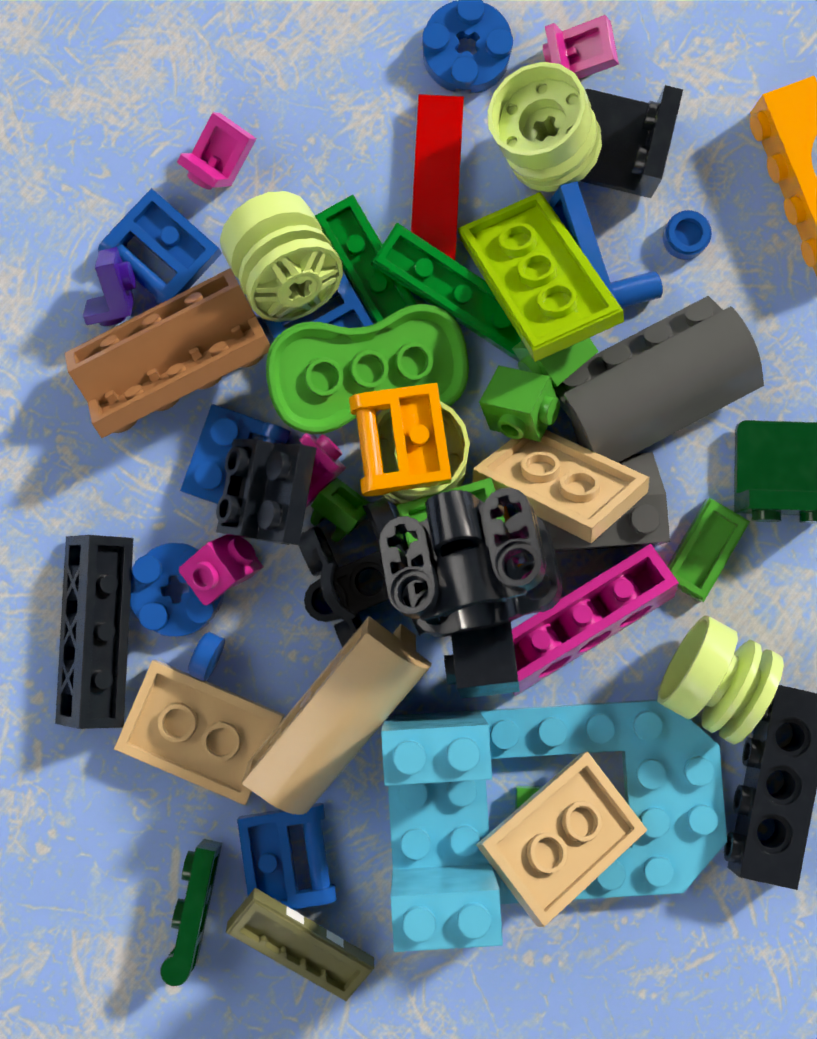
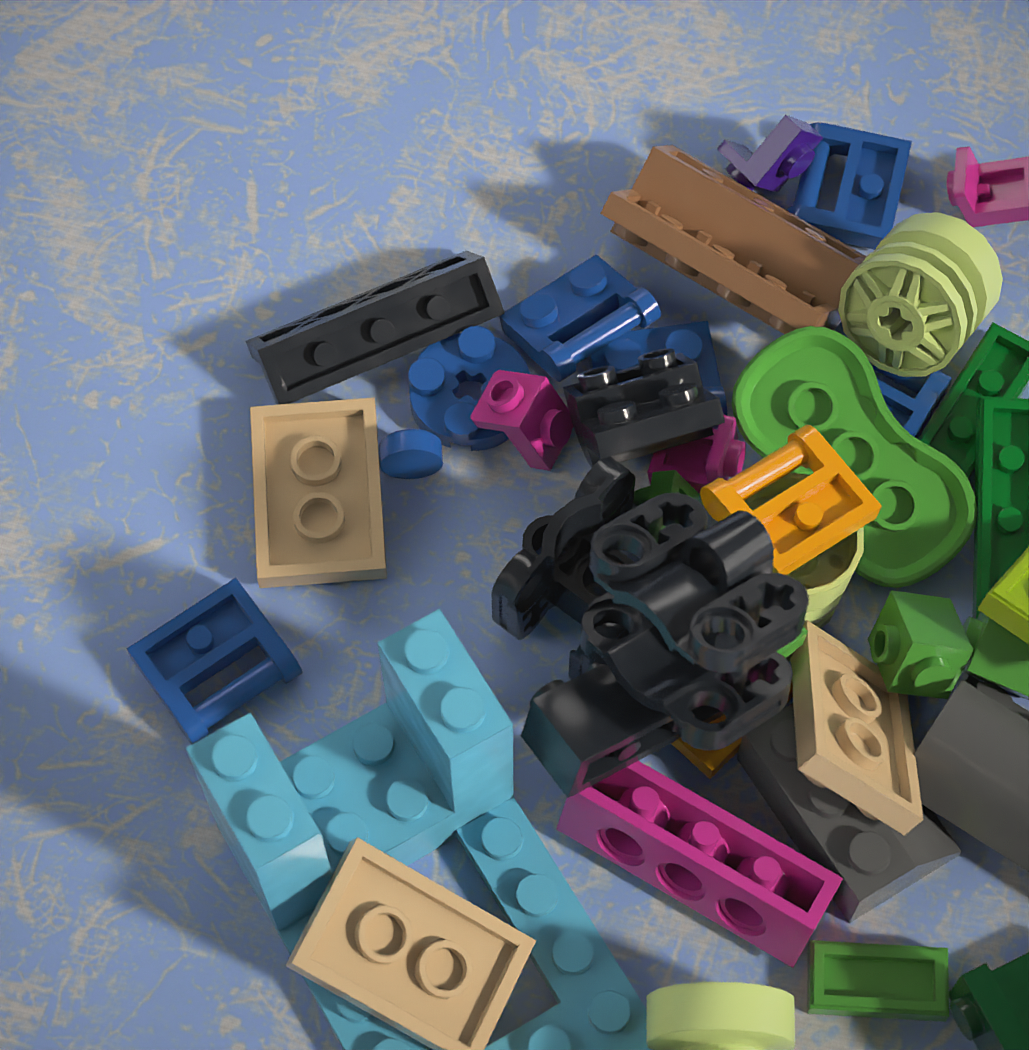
camera: 60 degrees right, 20 degrees down
dark green plate [160,839,222,986] -> none
olive plate [226,888,375,1001] -> none
tan brick [242,616,432,815] -> none
none -> blue plate [499,254,661,382]

